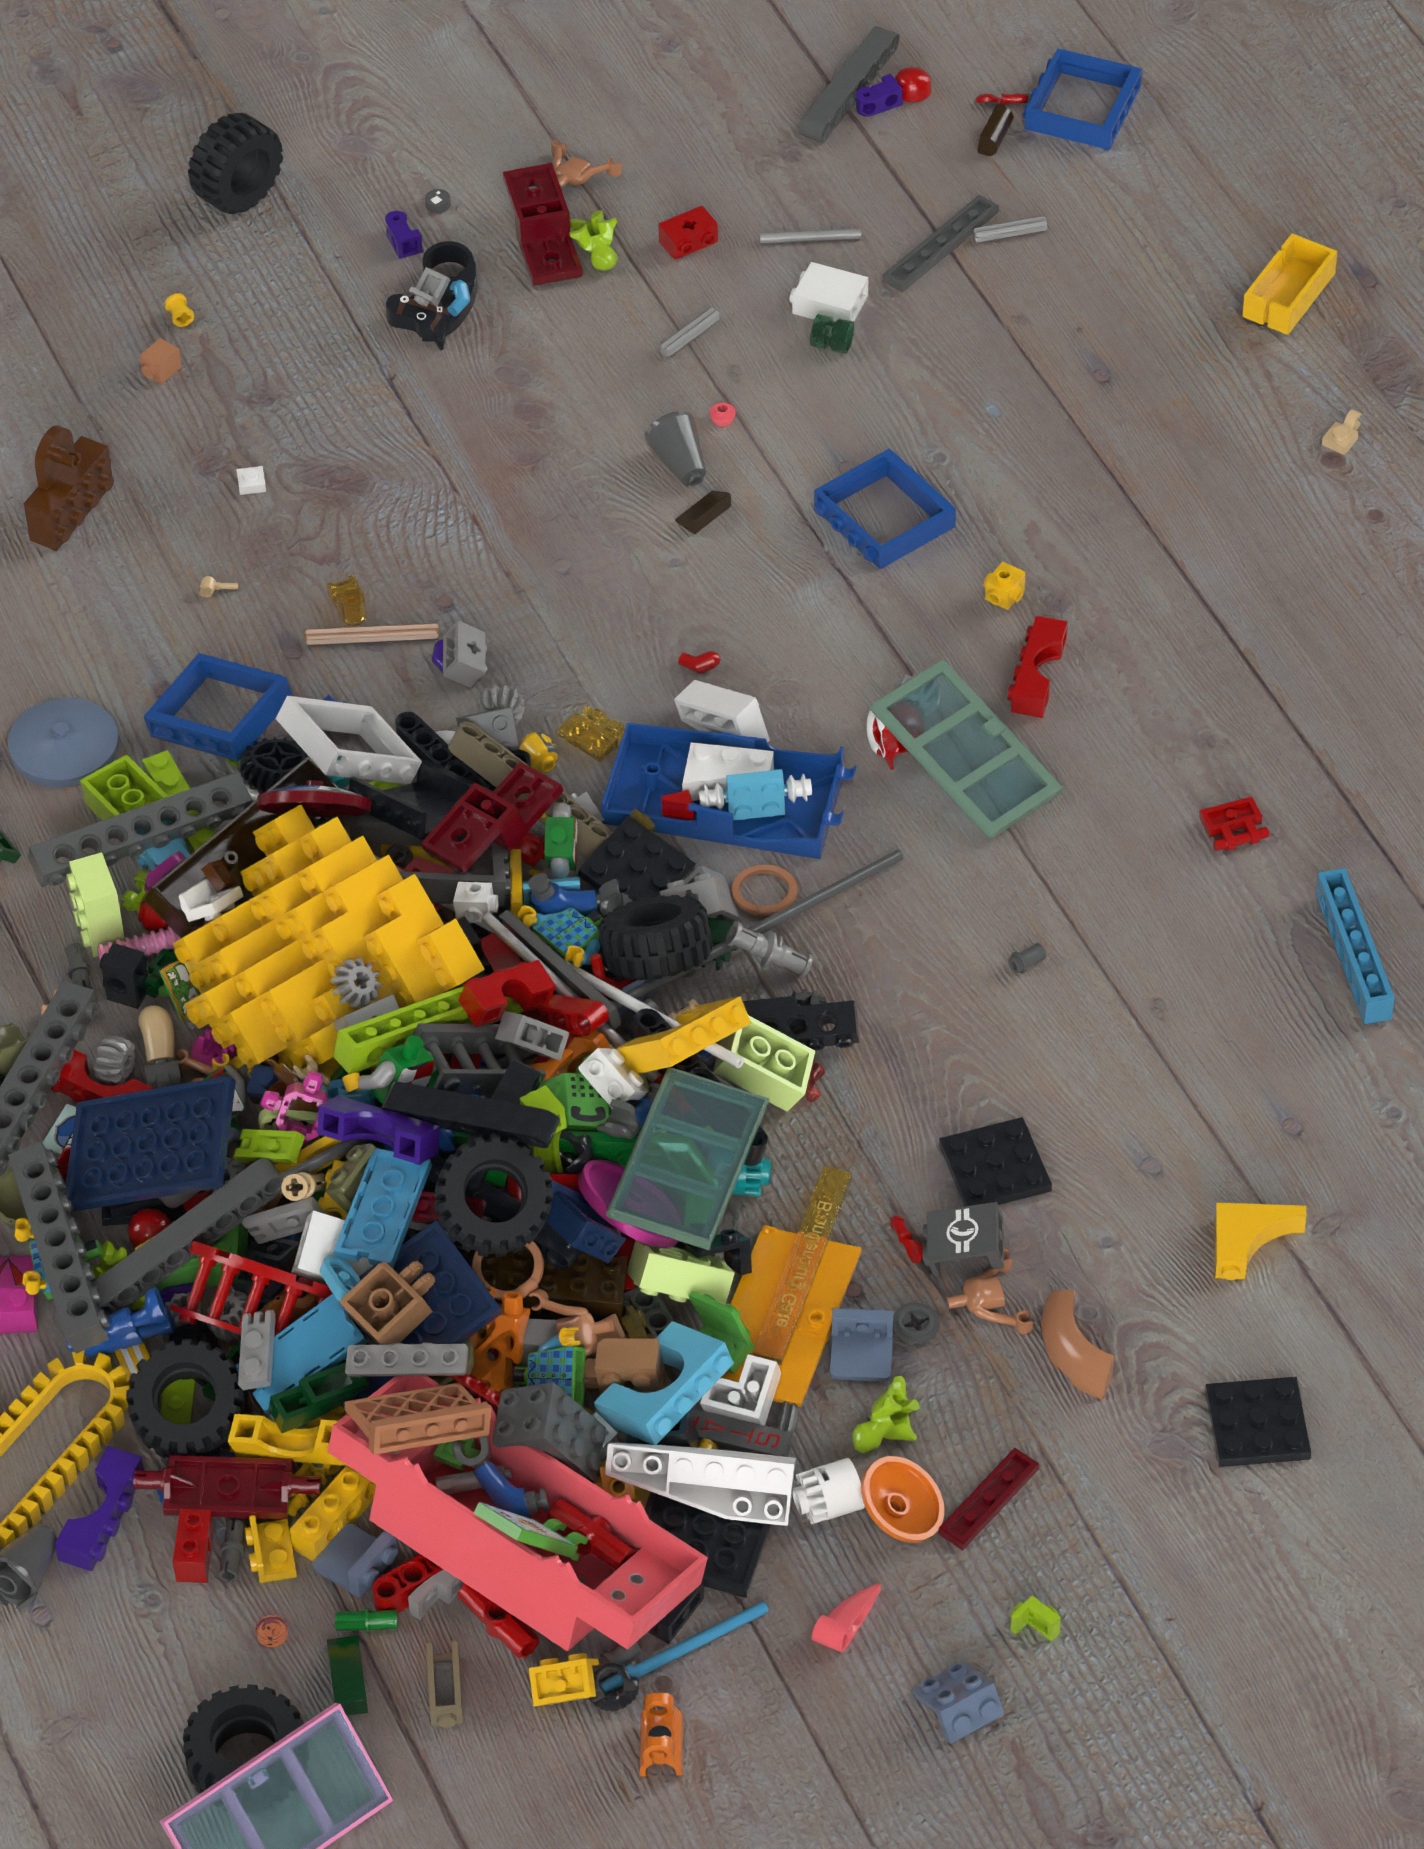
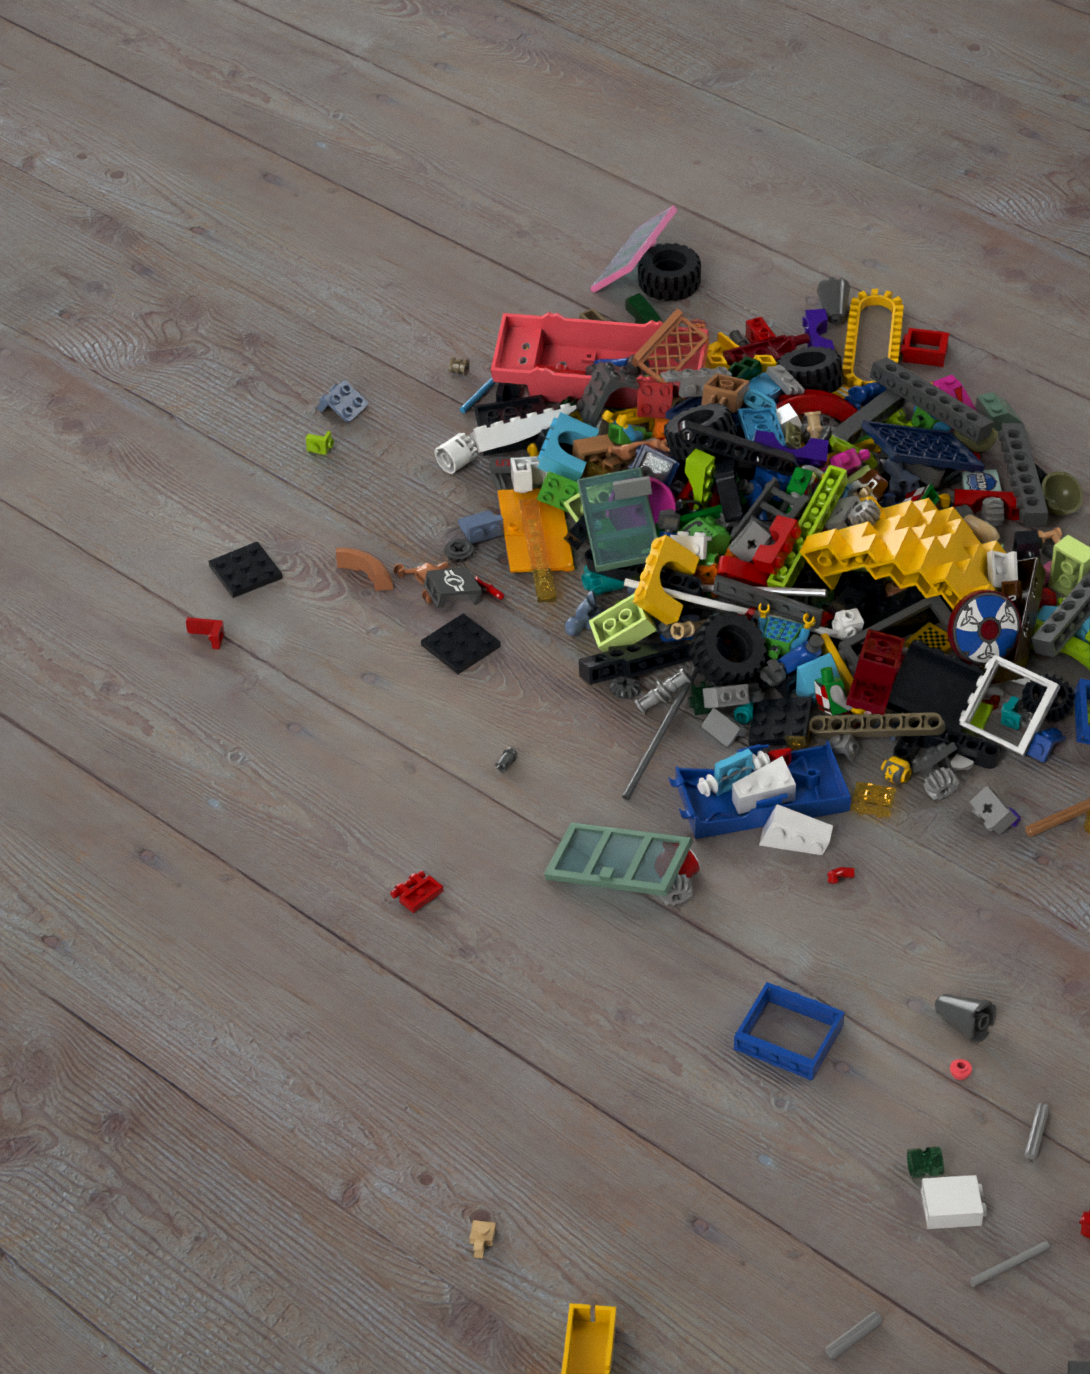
camera: 155 degrees right, 5 degrees down
magenta plate [144,851,186,894] -> none
bright green tile [473,1502,589,1561] -> none
orange piece [639,1693,684,1777] -> none
dark brown slope [675,491,731,534] -> none
nougat piece [731,864,798,917] -> none
clear red arm [803,1063,825,1102] -> none
coral piece [812,1584,881,1653] -> none
lime animal [852,1376,920,1454] -> none
orange dish [861,1456,944,1543] -> none
dark grey tile [883,195,999,293] -> none
dark red tile [938,1447,1039,1551] -> none
yellow brick [983,561,1026,610] -> none
red arch [1007,616,1068,718] -> none
yellow arch [1215,1202,1307,1280] -> none
dark azure brick [1315,868,1395,1024] -> none
none -> red bracket [186,617,225,649]
none -> dark tan bush [449,357,470,376]
none -> sand blue animal [565,591,605,637]
none -> light grey panel [613,476,652,500]

